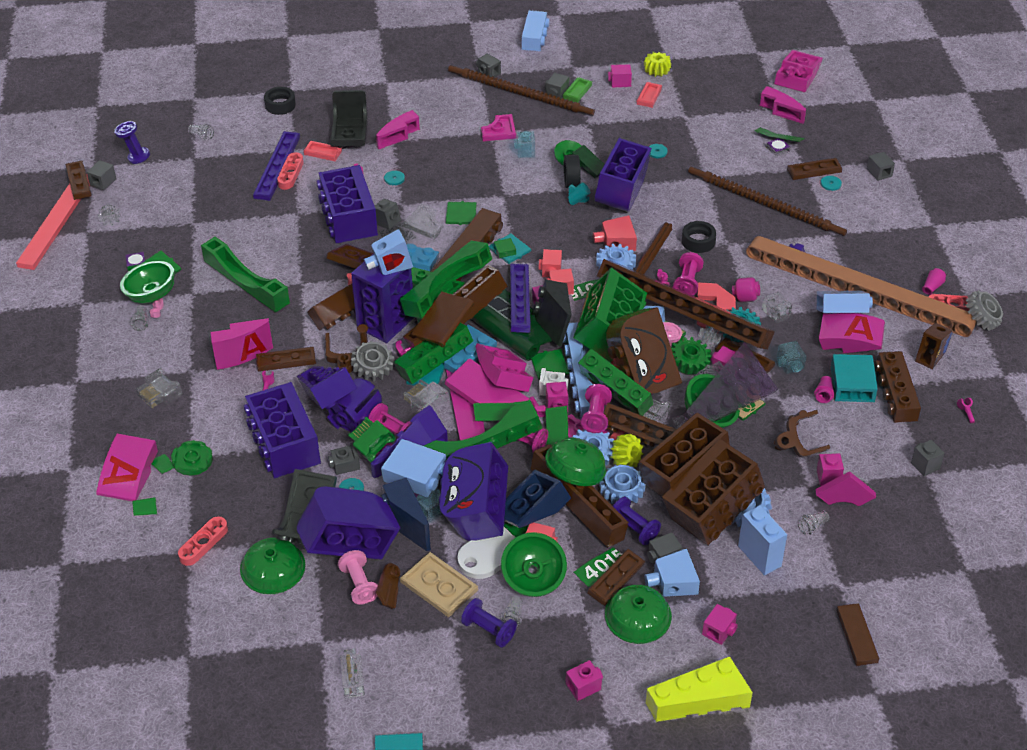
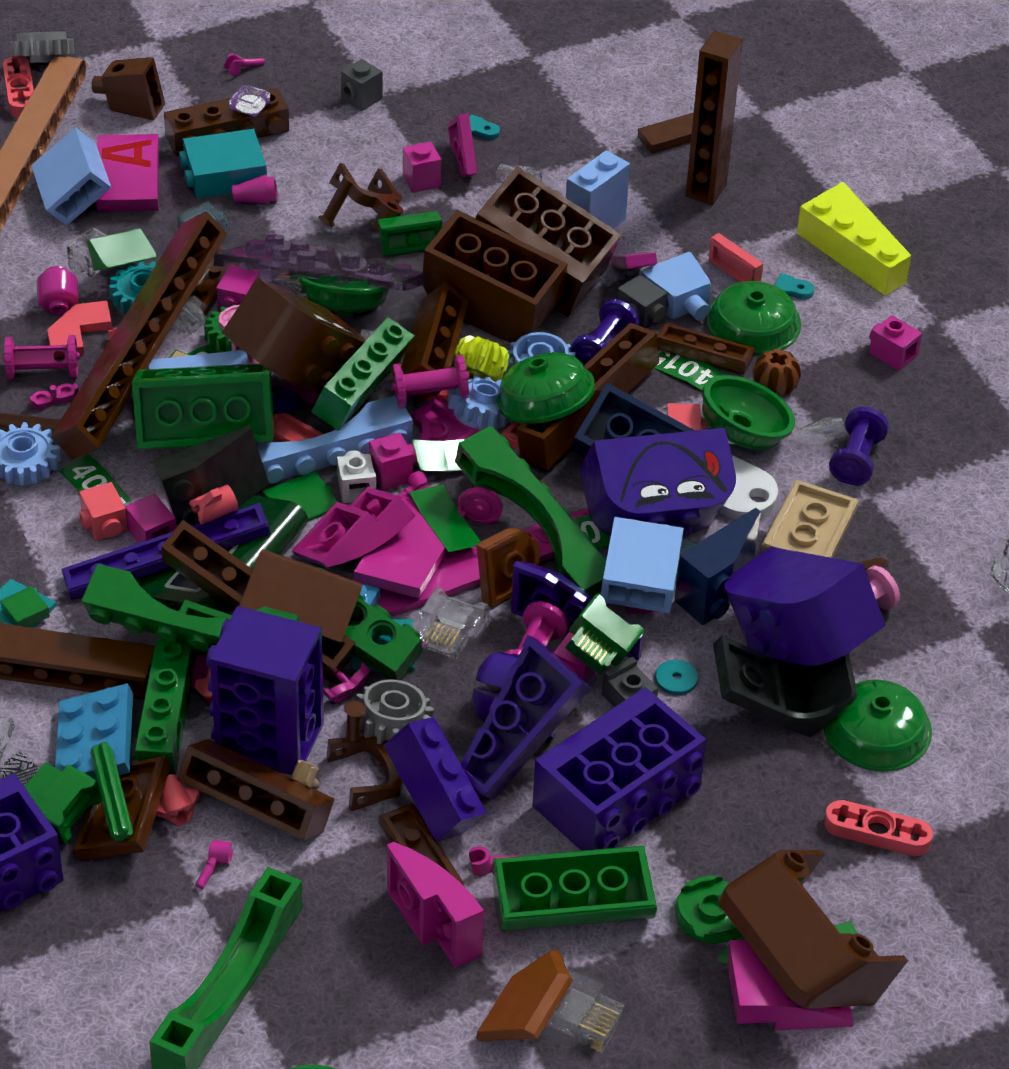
camera: 110 degrees left, 0 degrees up
light blue torso [364,229,413,275] -> none
coral brick [539,249,562,278] -> none
dark pink brick [702,604,738,645] -> none
none -> green piece [25,762,102,844]
none -> slope [87,228,156,271]
none -> green axle [90,742,133,842]
none -> coral piece [189,485,239,526]
none -> dark pink hand [195,840,233,889]
none -> clear tile [229,84,270,117]
none -> tan hand [291,760,320,788]
none -> green slope [378,211,443,257]
none -> dark purple brick [383,717,487,842]
none -> teal piece [469,114,500,140]
none -> dark orange tile [476,528,540,608]
none -> dark orange tile [476,949,573,1041]
none -> green brick [493,846,657,932]
none -> dark pink tile [611,252,657,269]
none -> reddish brown brick [685,30,743,205]
none -> coral tile [709,233,763,282]
none -> reddish brown windscreen [718,850,908,1008]
none -> dark orange piece [753,349,801,397]
none -> teal piece [774,273,815,299]

